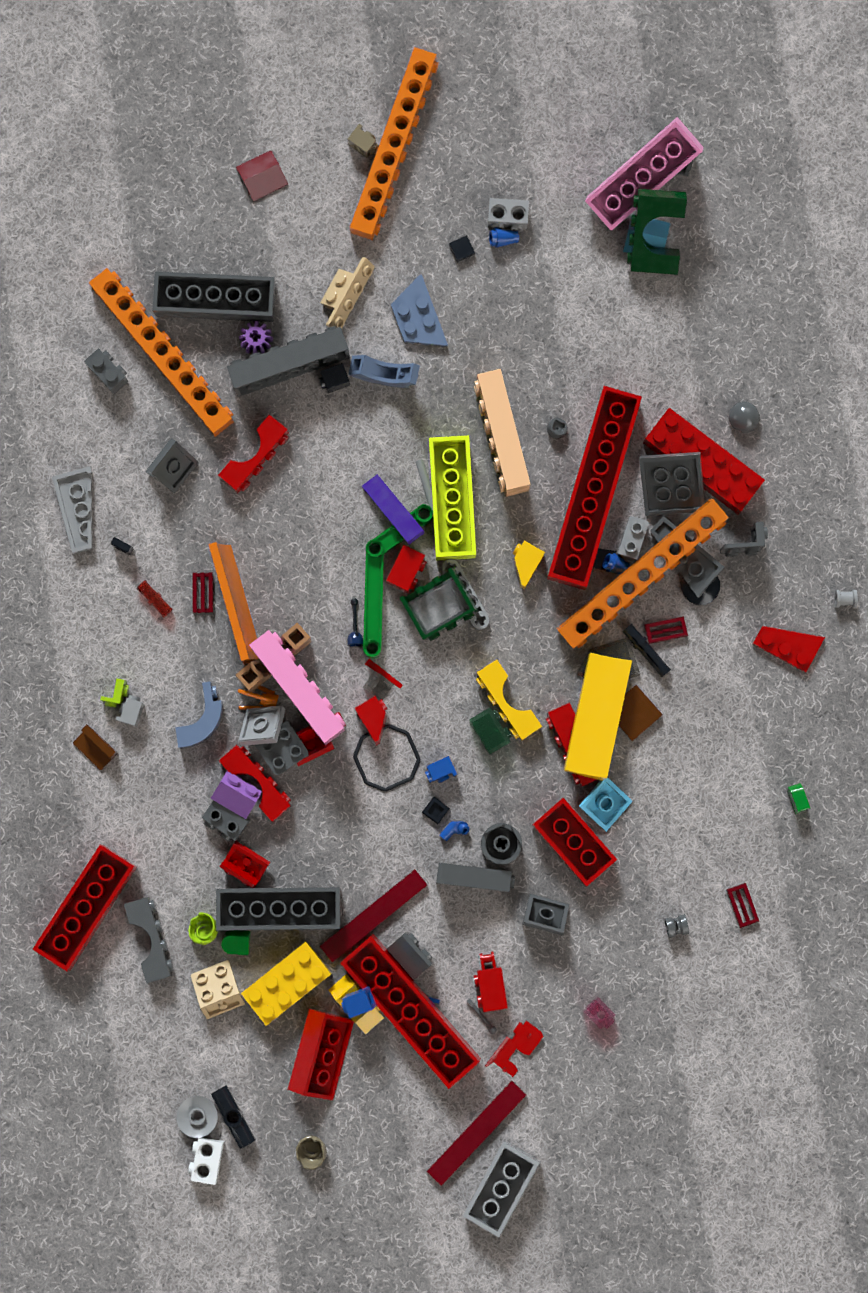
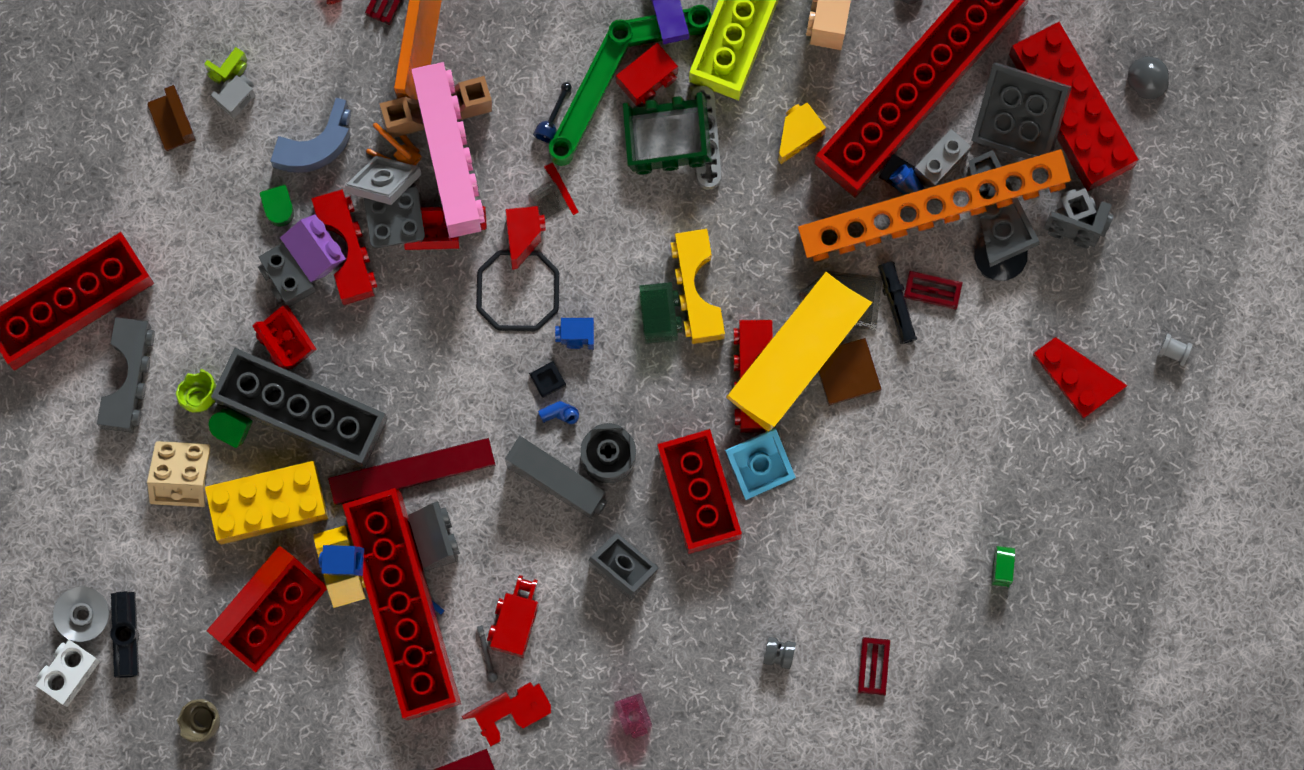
camera: 25 degrees right, 5 degrees down
none -> green piece [260,185,294,227]
none -> light grey brick [1055,188,1097,225]

